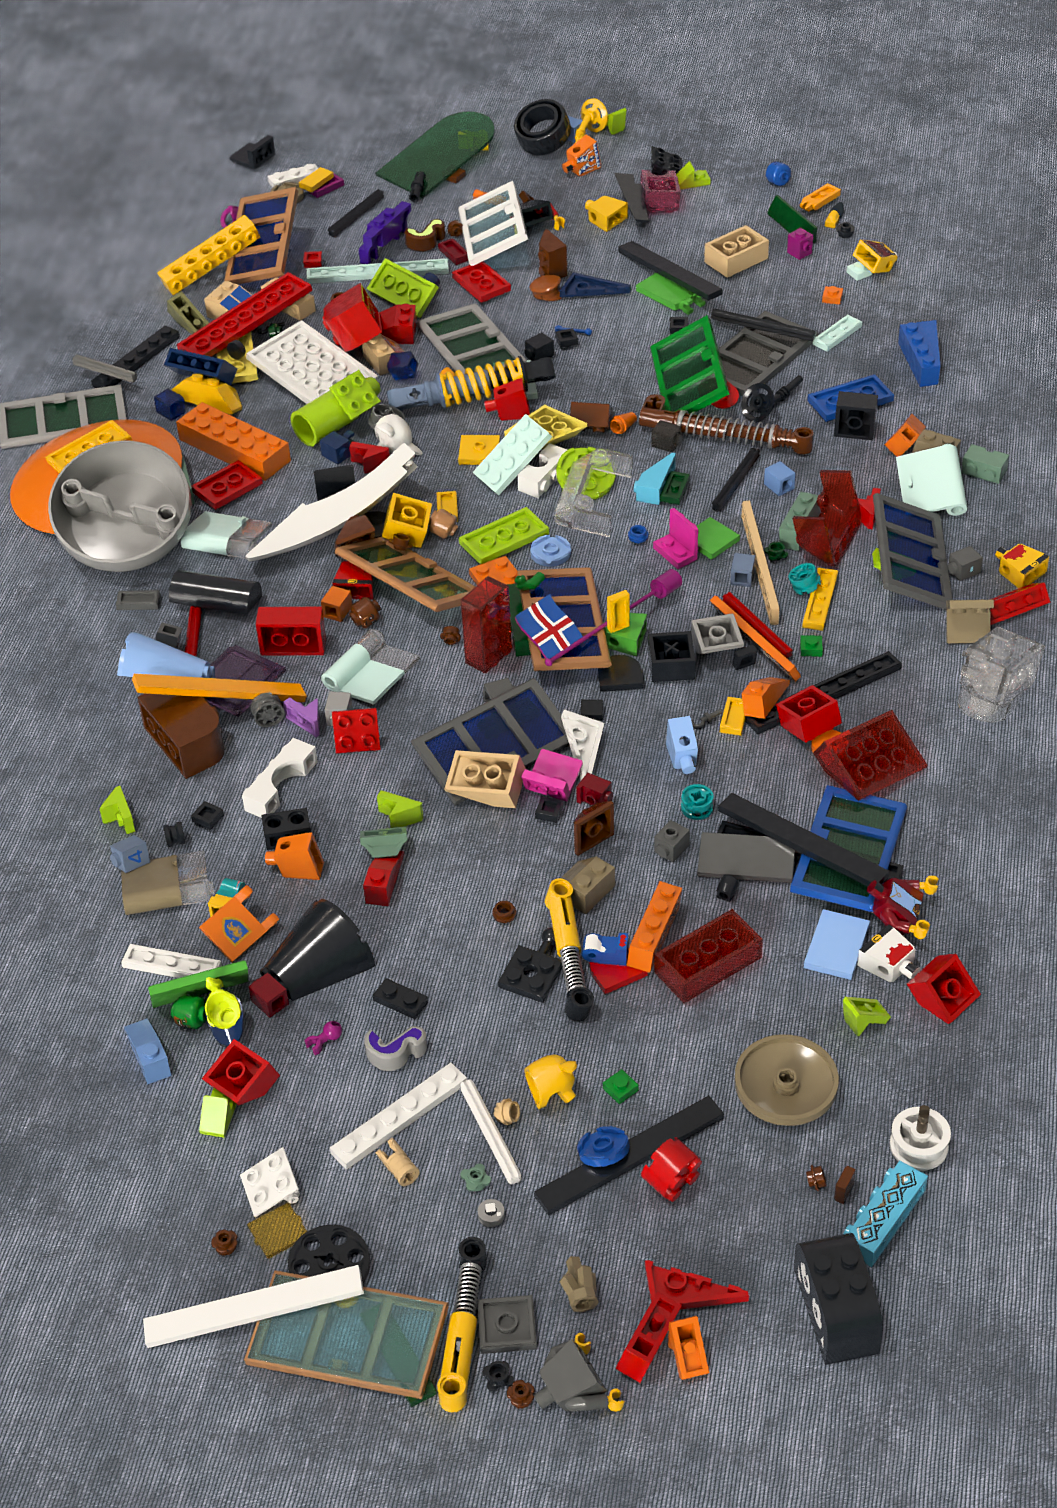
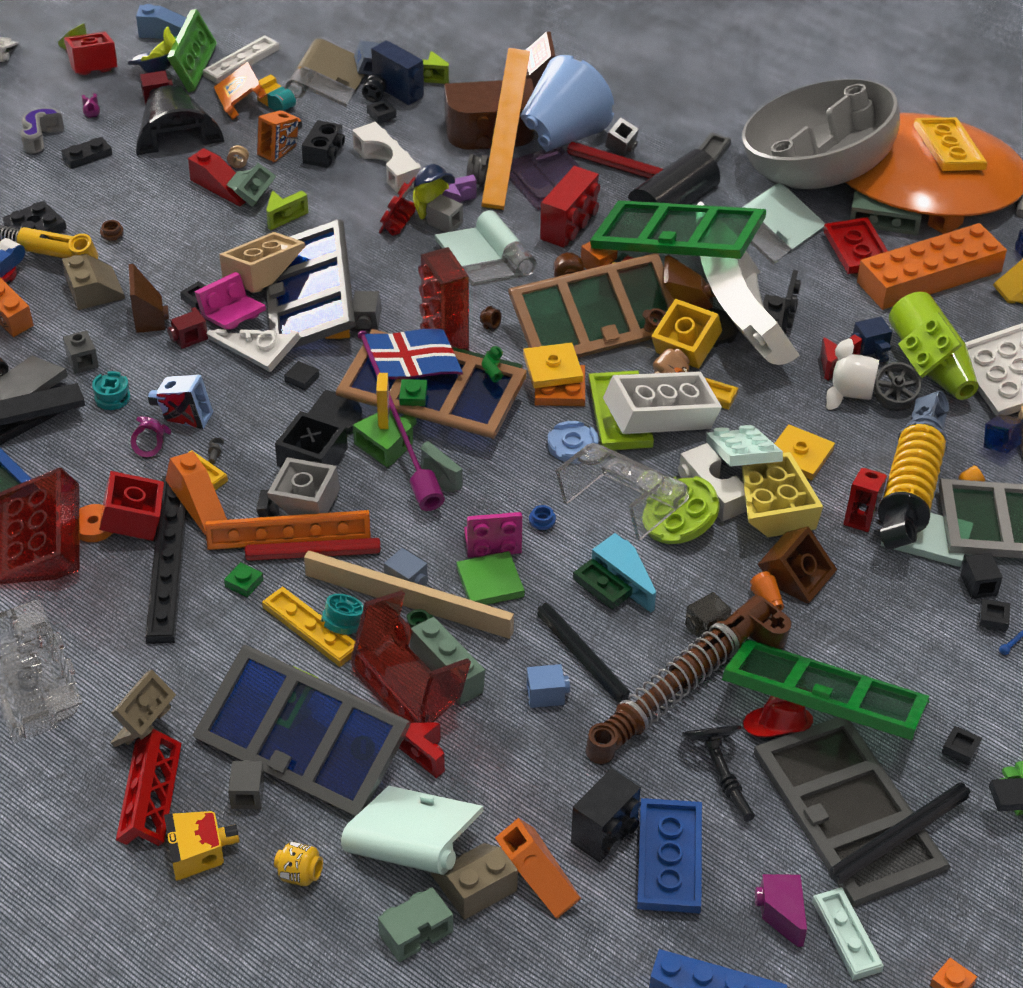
camera: 115 degrees right, 0 degrees up
none -> magenta piece [130,416,171,457]
none -> tan bush [227,145,249,168]
none -> yellow head [274,842,323,886]
none -> dark blue brick [371,40,424,105]
none -> green plate [399,379,428,406]
none -> hair [413,164,455,220]
none -> sand green slope [420,441,463,492]
none -> yellow plate [523,343,583,388]
none -> slope [526,32,555,89]
none -> green door [590,200,766,259]
none -> white brick [603,372,722,434]
none -> magenta slope [755,874,807,947]

